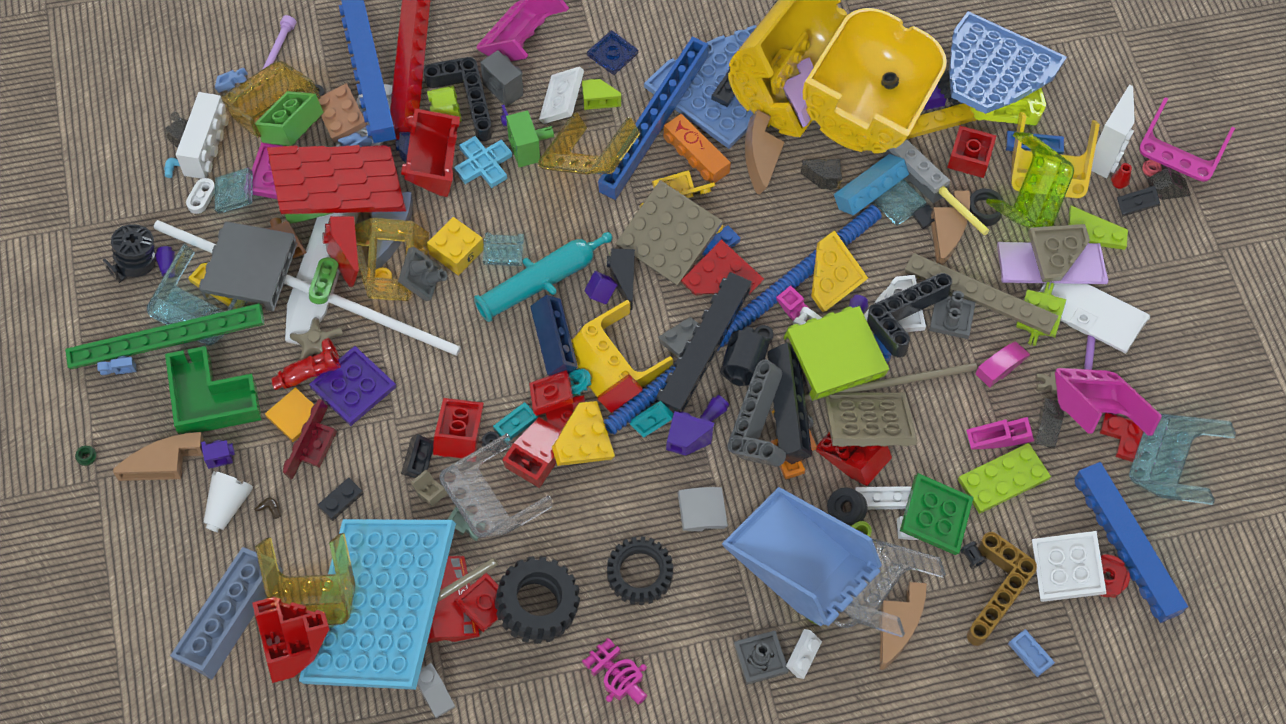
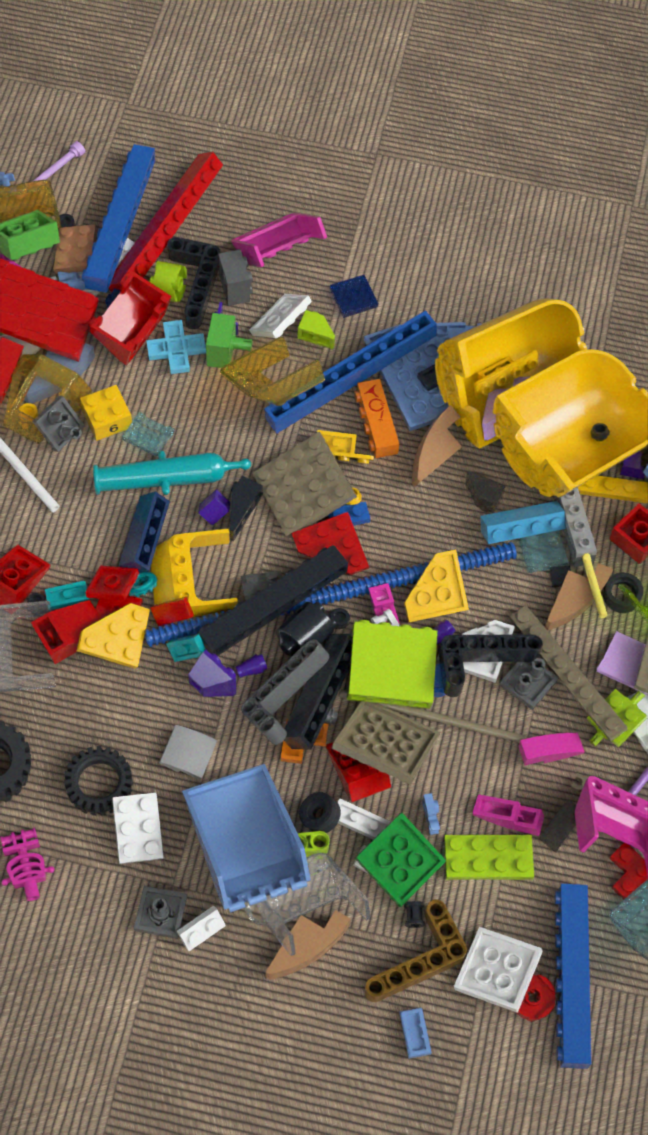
camera: 25 degrees right, 0 degrees up
none -> white plate [112,793,164,864]
none -> medium blue plate [422,793,440,835]

